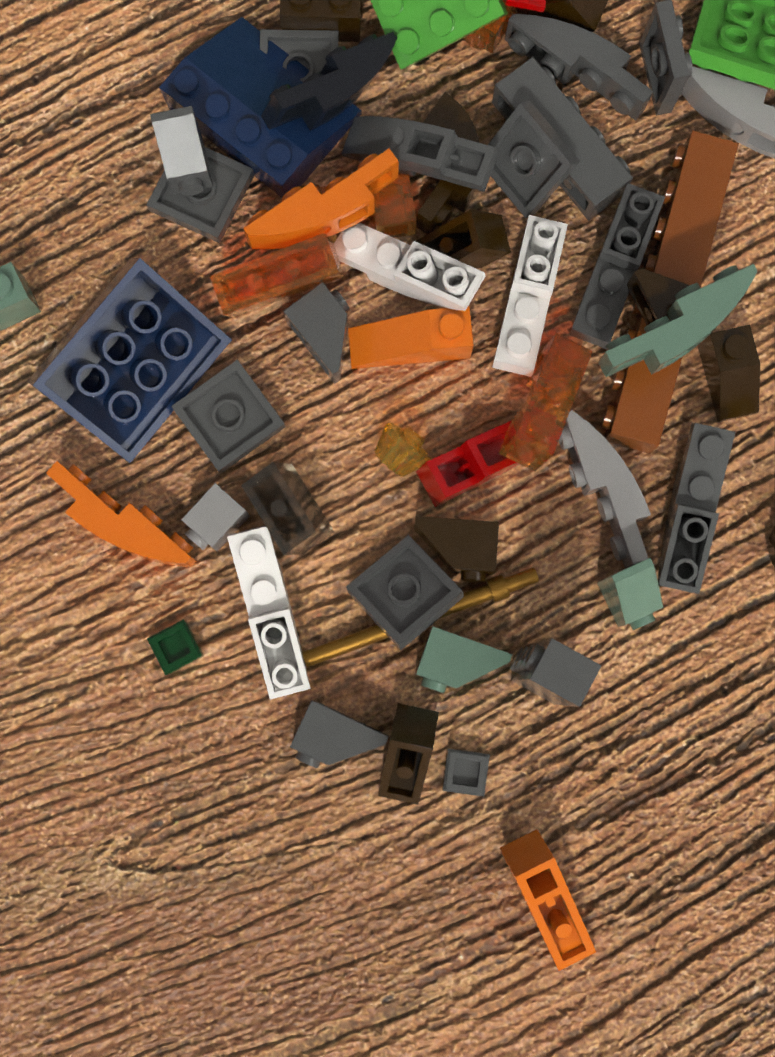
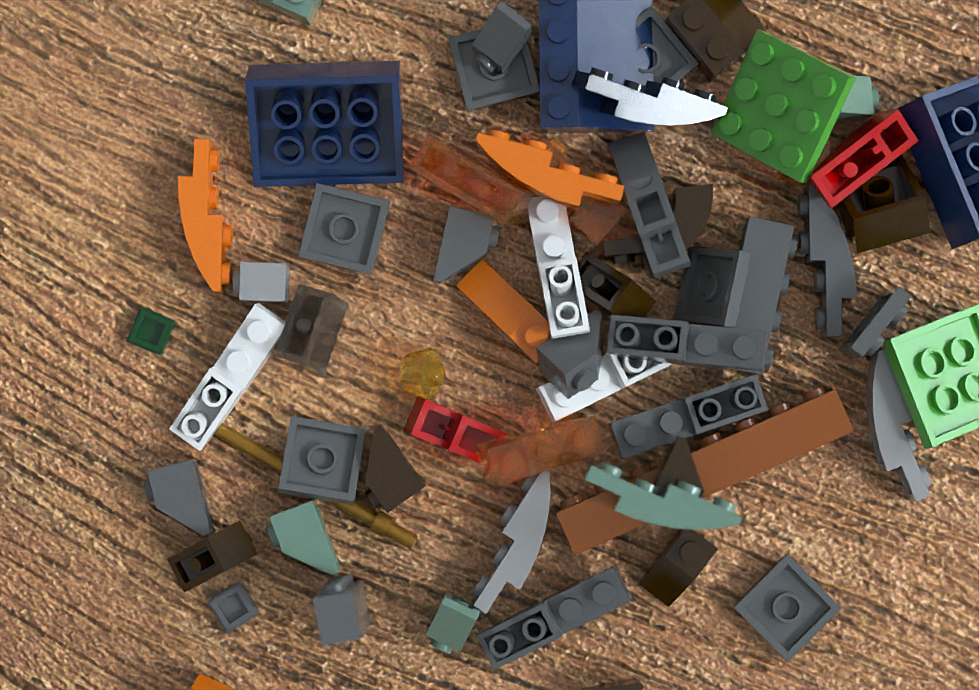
camera: 55 degrees right, 5 degrees up
none -> dark grey slope [537,310,605,399]
none -> dark grey slope [607,315,768,371]

